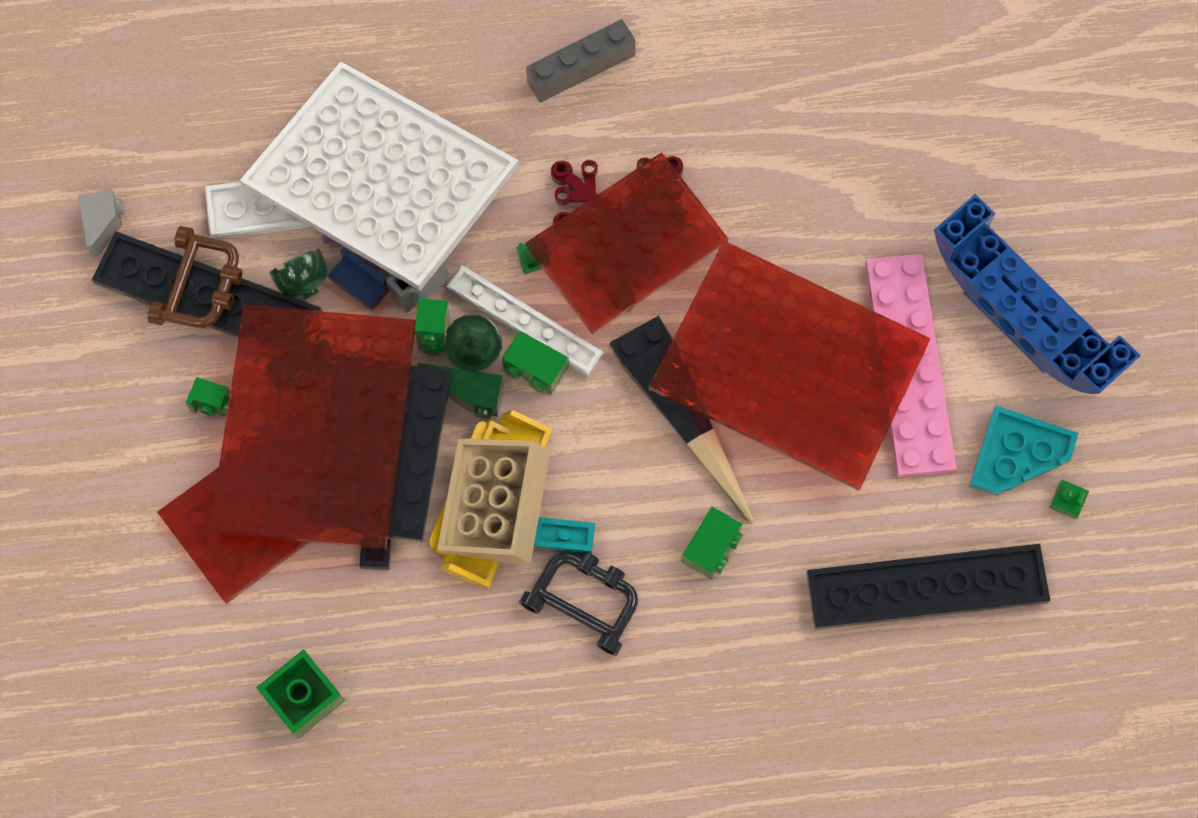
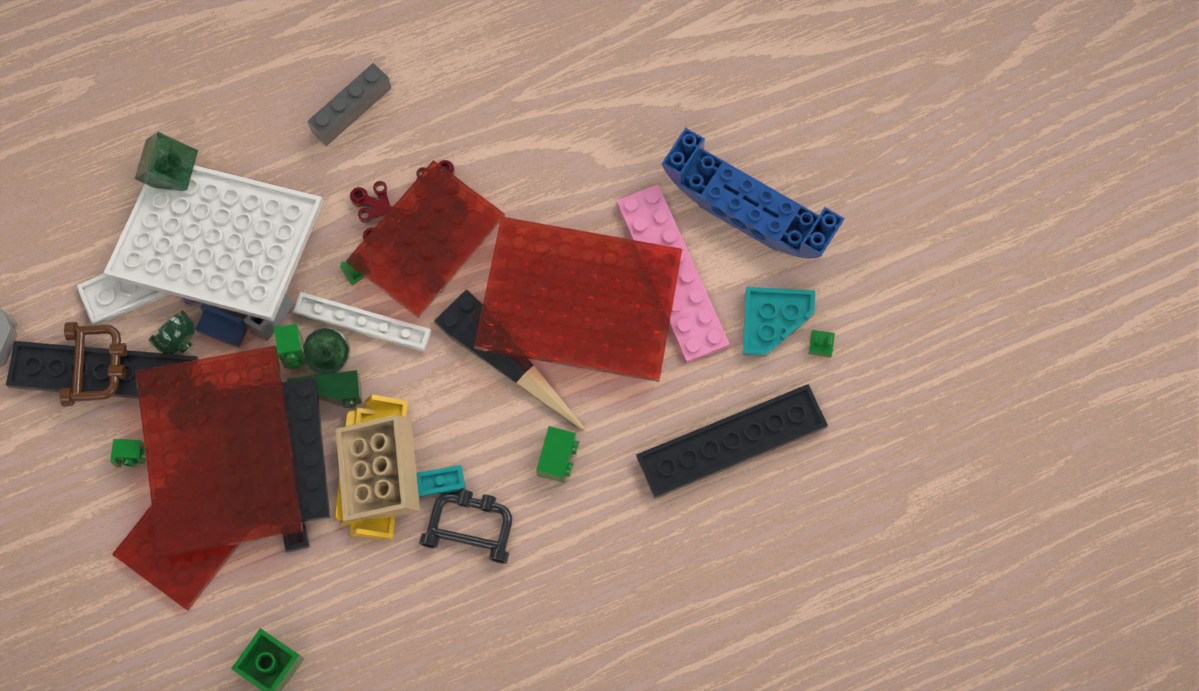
camera: 15 degrees left, 0 degrees up
green brick [502,330,569,394] -> none
none -> clear green slope [135,132,198,191]

